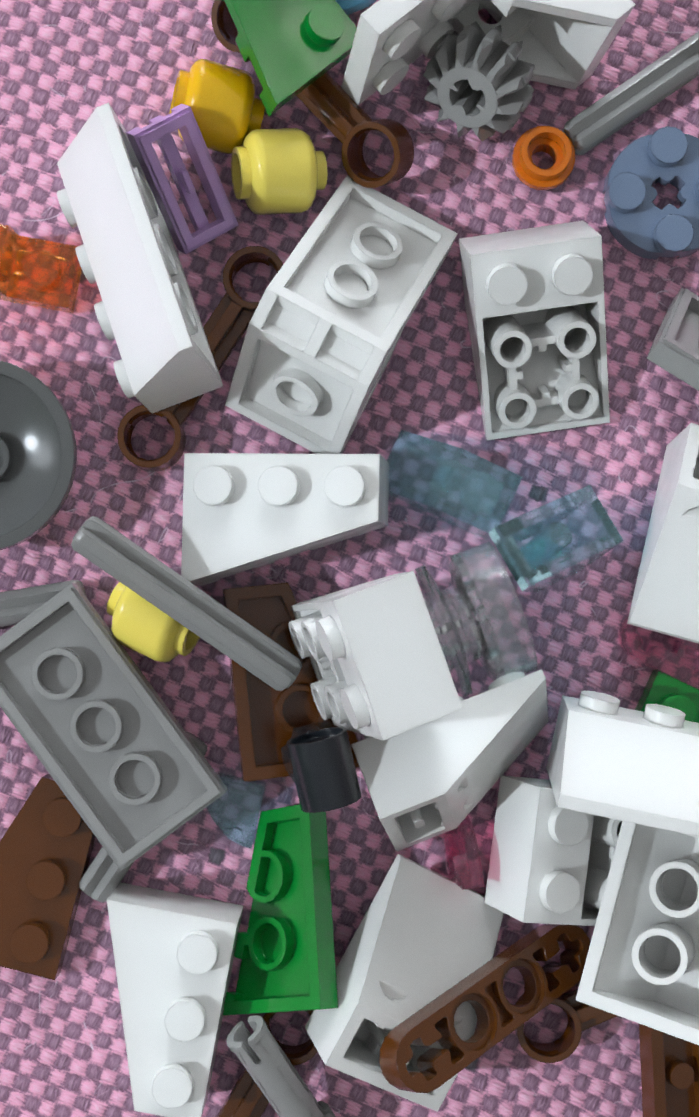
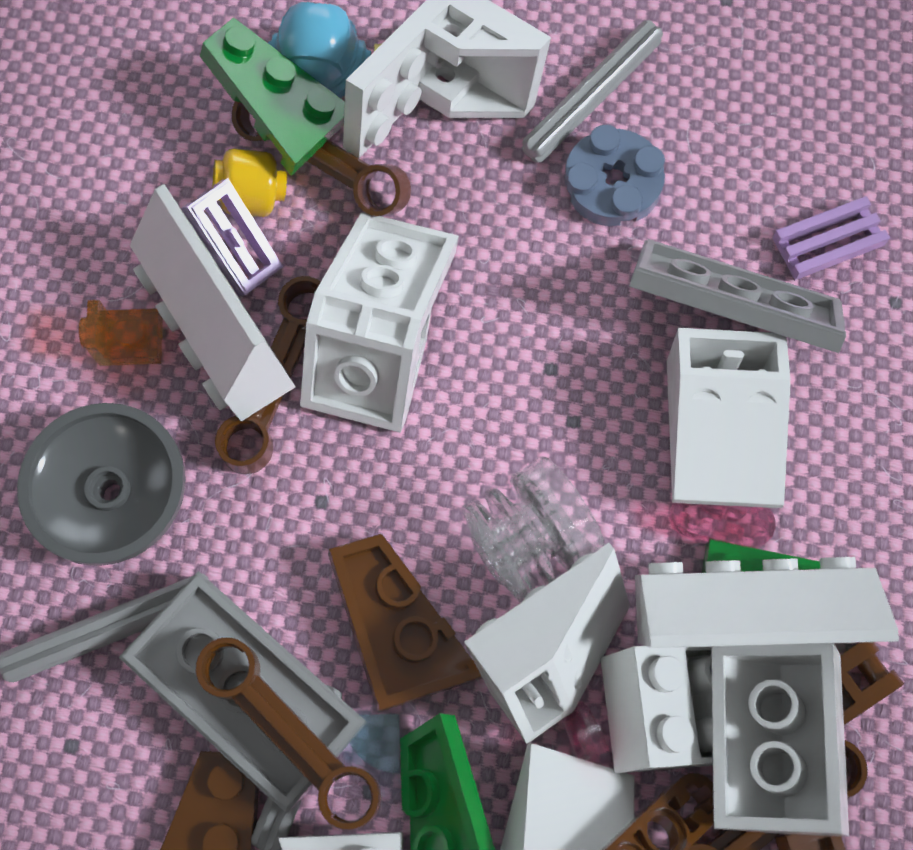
camera: 10 degrees left, 15 degrees down
light grey axle [71,516,302,691] -> none
light yellow head [107,582,200,663] -> none
white wedge [181,453,389,586] -> none
light yellow head [231,128,328,215] -> none
black piece [281,723,361,813] -> none
white slope [288,571,463,741] -> none
clear light blue slope [387,430,523,540] -> none
light grey gear [423,21,535,142] -> none
white slope [459,221,610,440] -> none
clear light blue slope [488,485,624,592] -> none
orange plate [512,126,576,190] -> none
none -> reddish brown piece [196,637,381,830]

